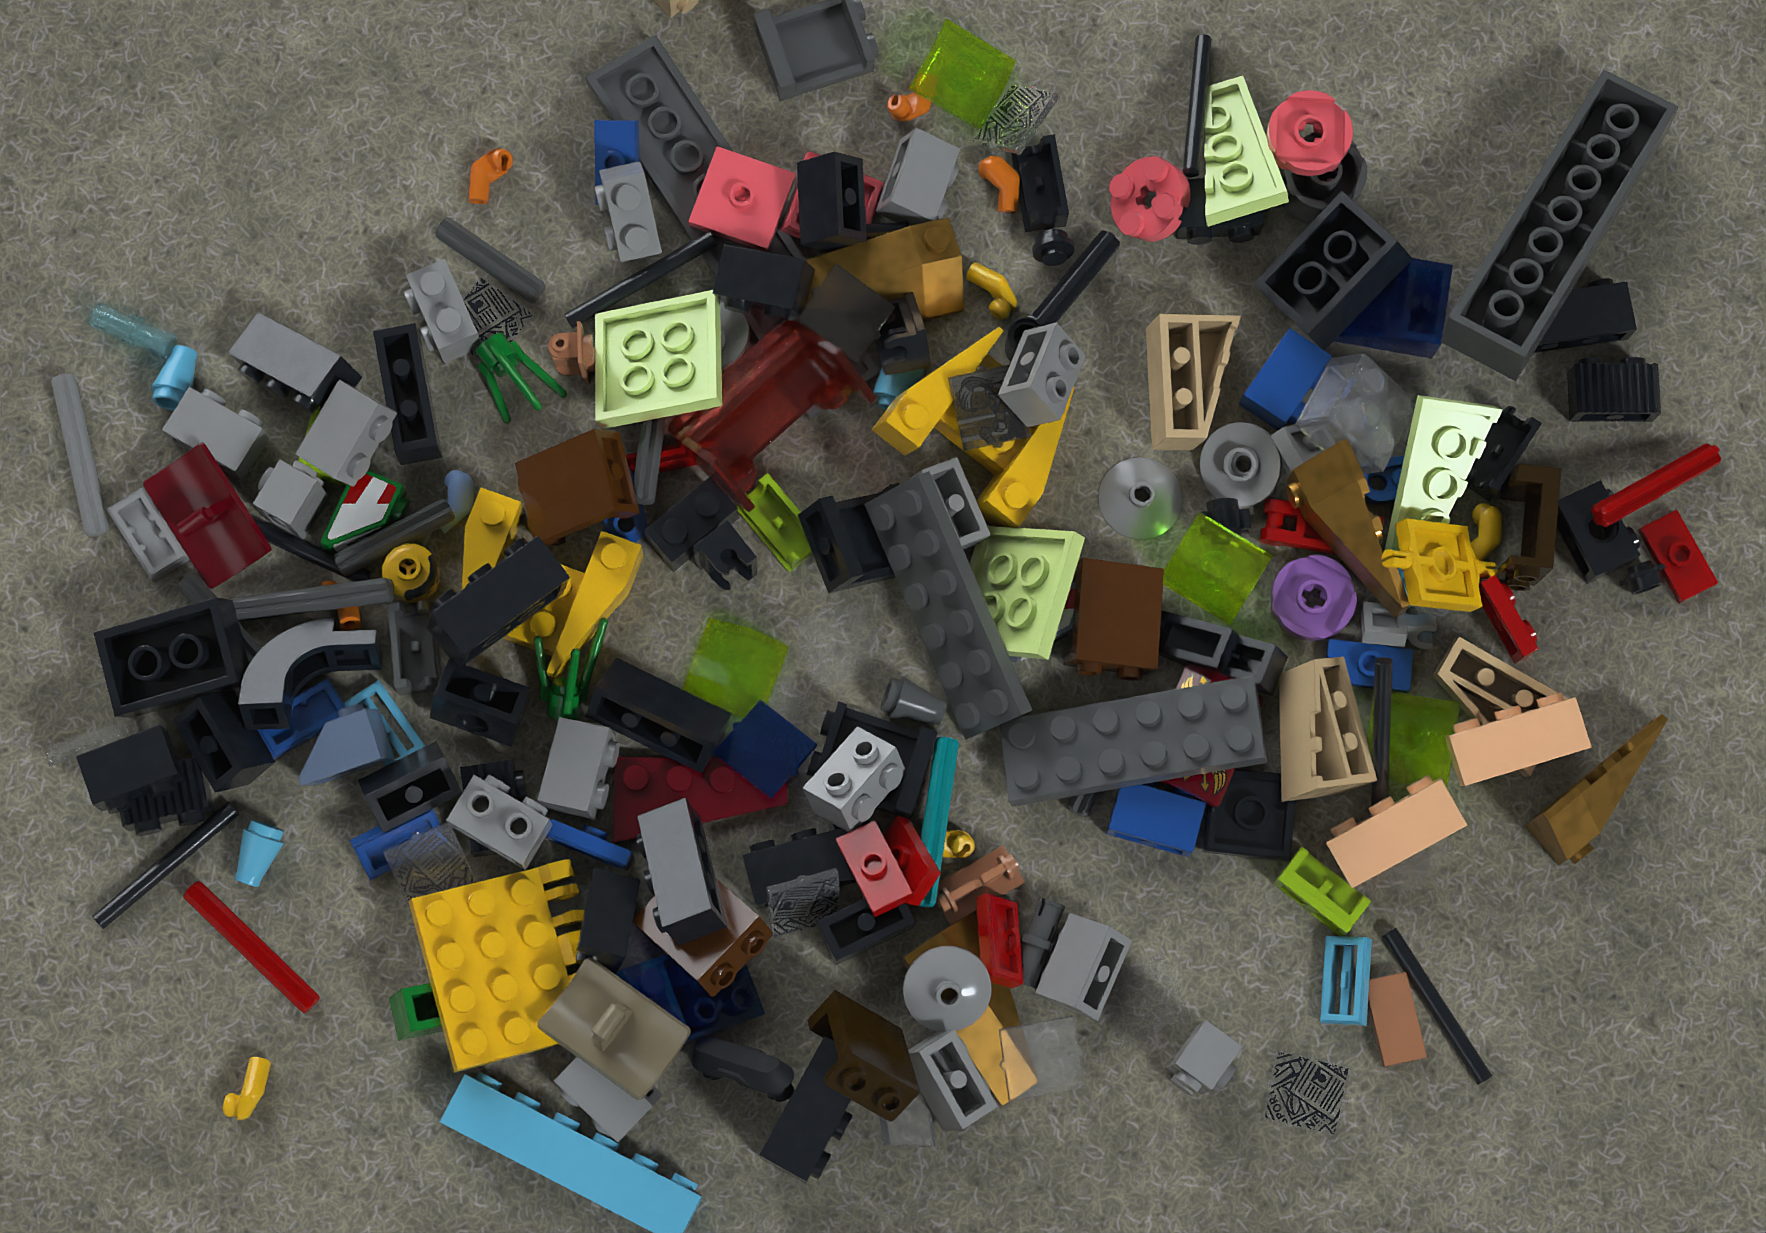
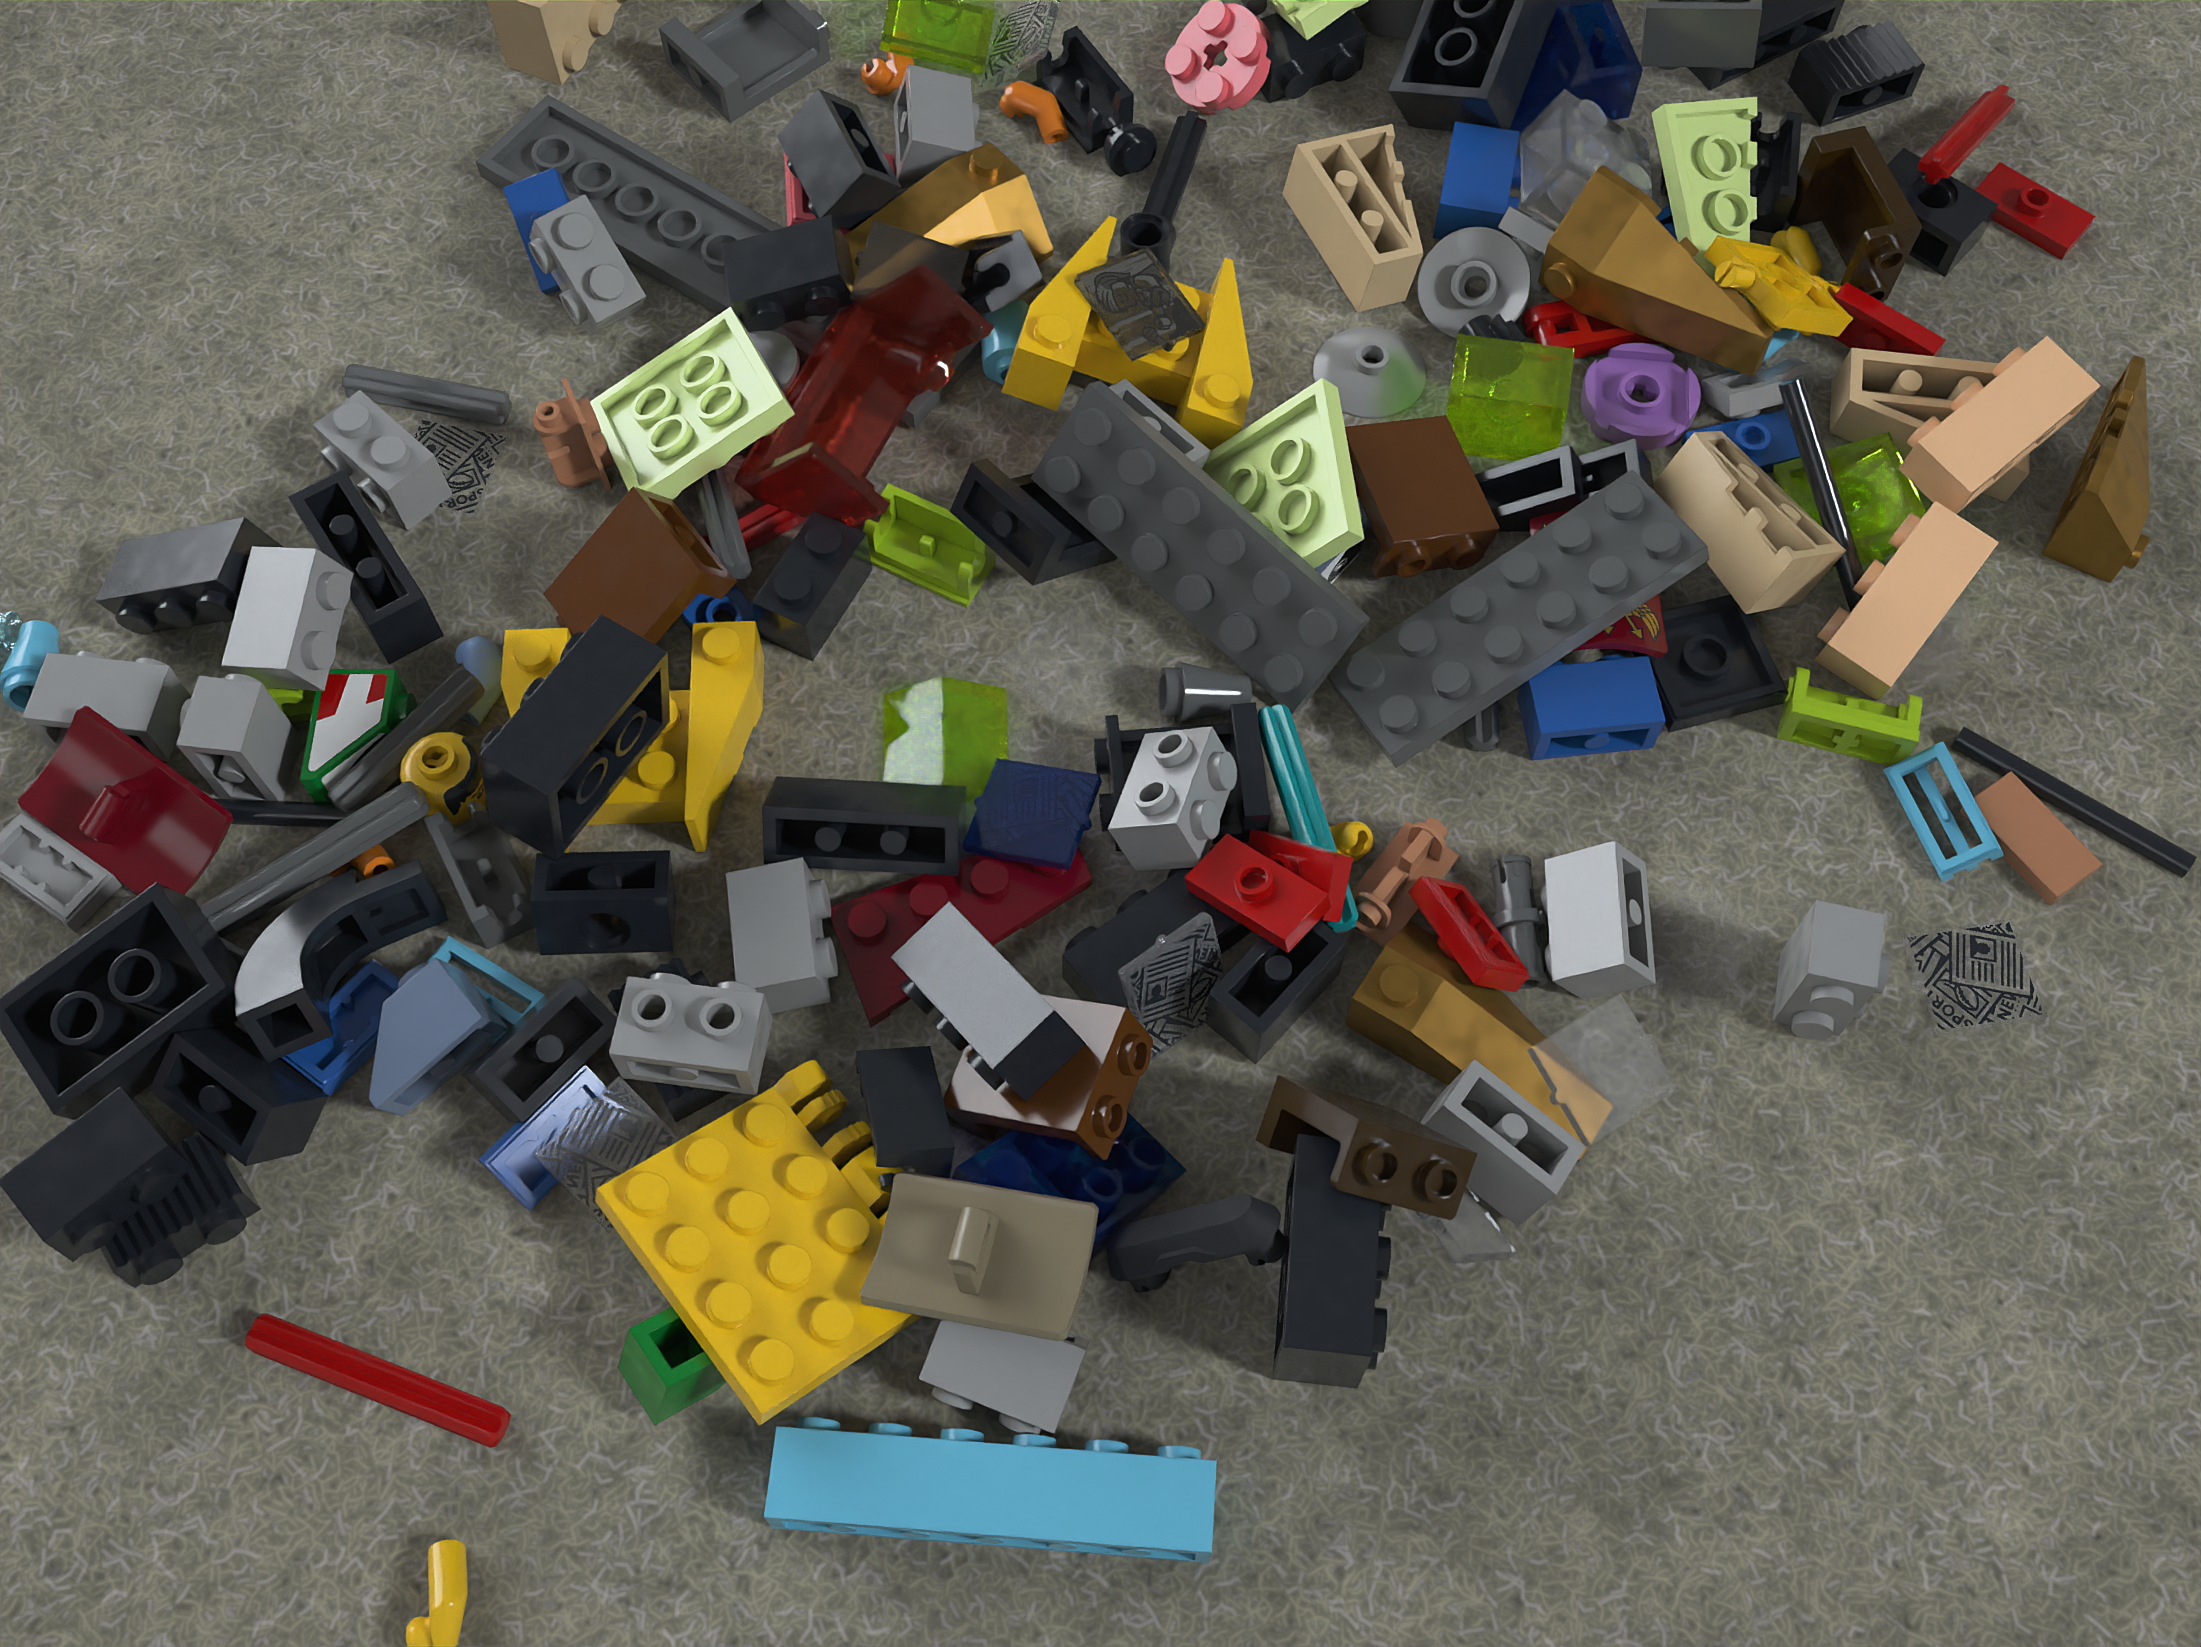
camera: 15 degrees left, 15 degrees down
black bar [92,802,239,929] -> none
medium azure cone [234,819,285,887] -> none
orange arm [468,148,513,204] -> none
green plant [475,332,567,423] -> none
green plant [534,618,608,720] -> none
blue plate [547,819,634,871] -> none
black bar [564,231,718,328] -> none
coral plate [688,146,796,252] -> none
black hinge [693,520,758,590] -> none
light grey dish [903,946,991,1032] -> none
yellow arm [966,262,1017,320] -> none
light grey brick [998,322,1086,427] -> none
black plate [1619,561,1666,595] -> none

